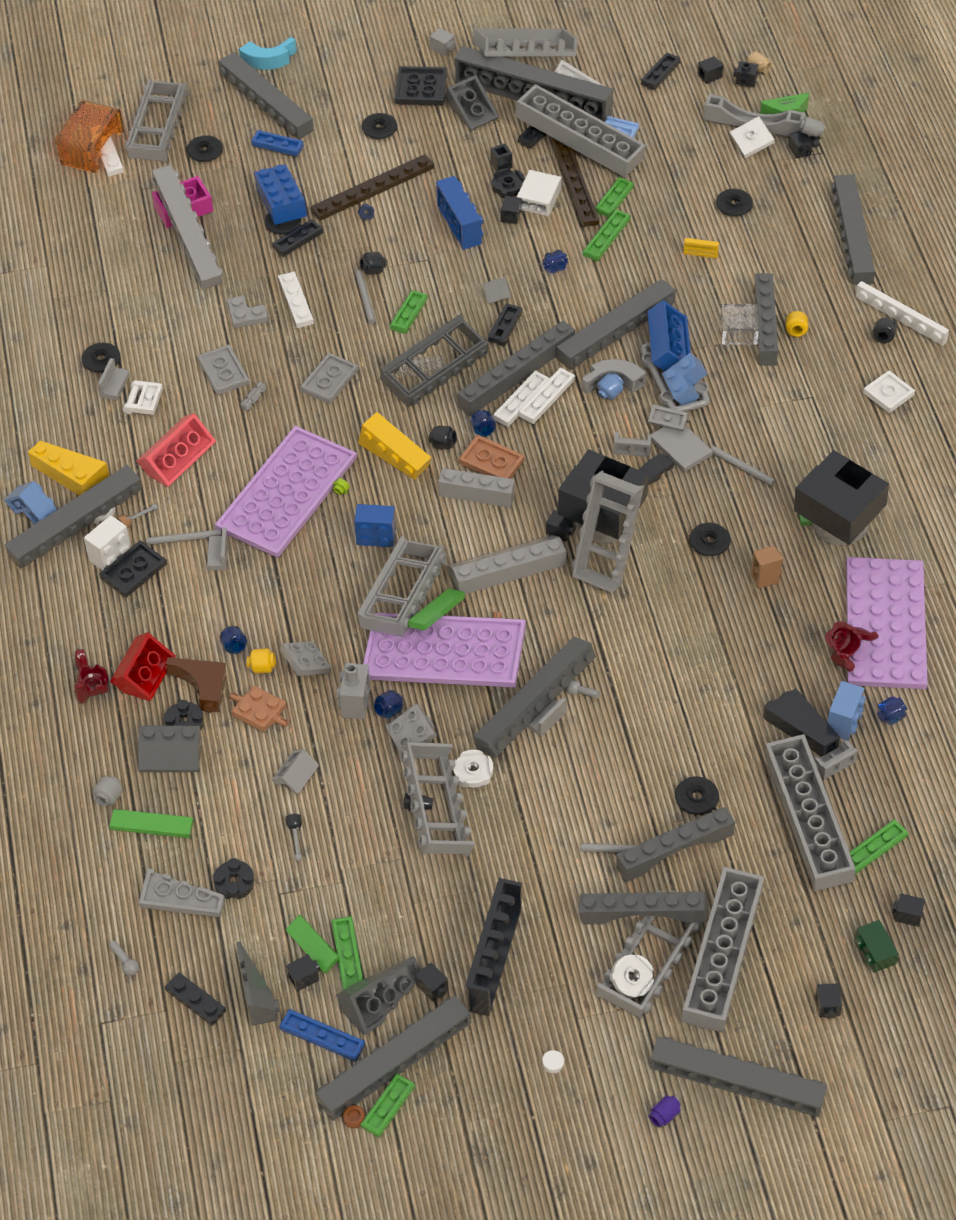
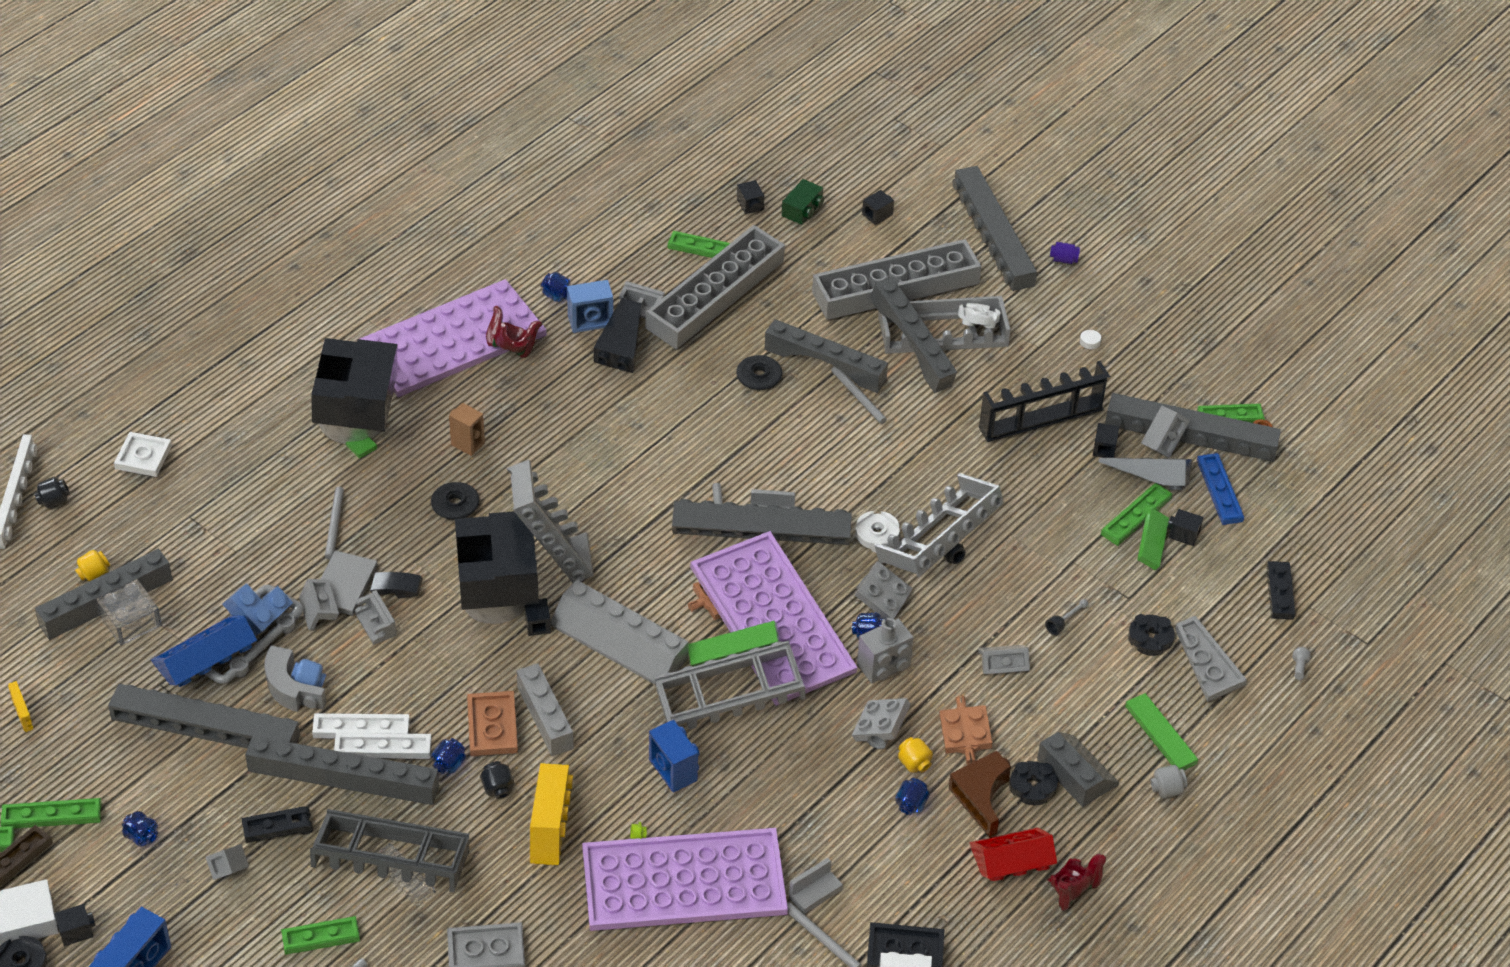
camera: 130 degrees left, 5 degrees down
dark grey wedge [236,942,280,1026] -> none
none -> light grey hinge [1141,406,1190,458]

